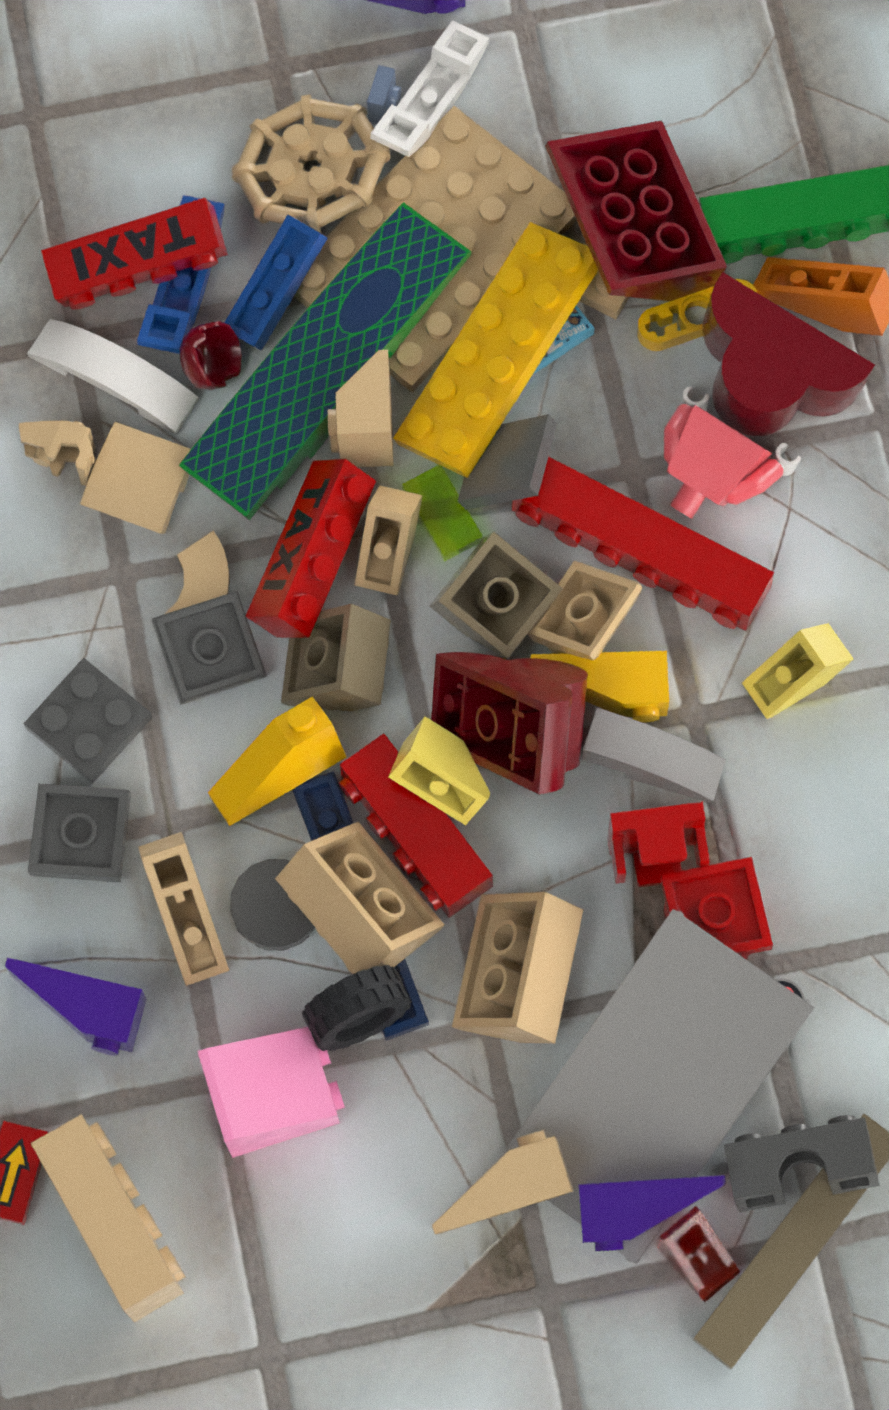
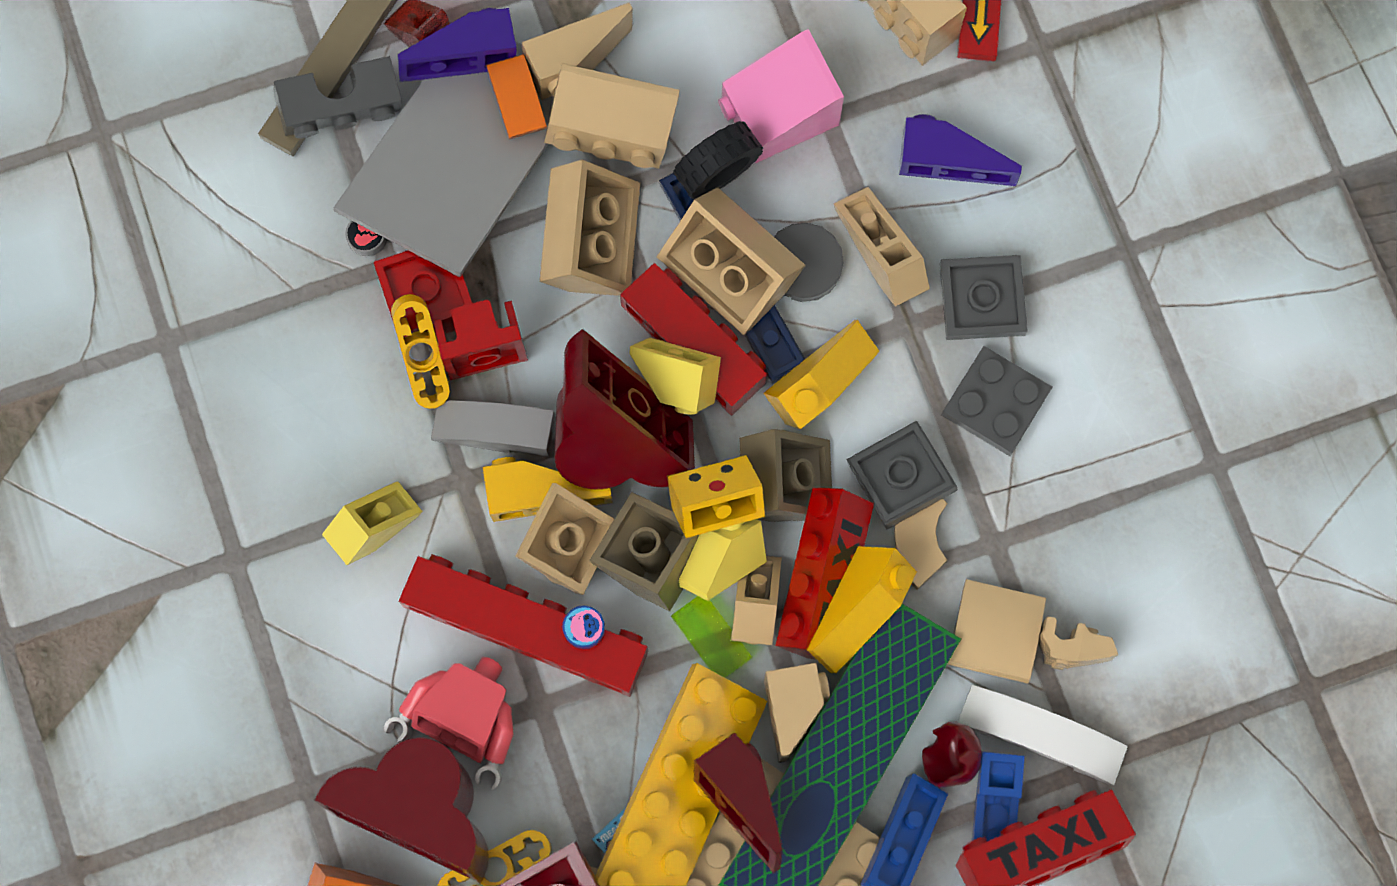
camera: 170 degrees right, 5 degrees up
dark grey tile [458,414,557,510] -> none
none -> yellow beam [391,294,450,409]
none -> orange slope [486,54,547,140]
none -> tan slope [544,63,680,168]
none -> tile [563,606,605,649]
none -> yellow brick [667,455,765,538]
none -> light yellow slope [679,519,767,601]
none -> dark red slope [694,733,783,873]
none -> yellow slope [807,546,917,673]

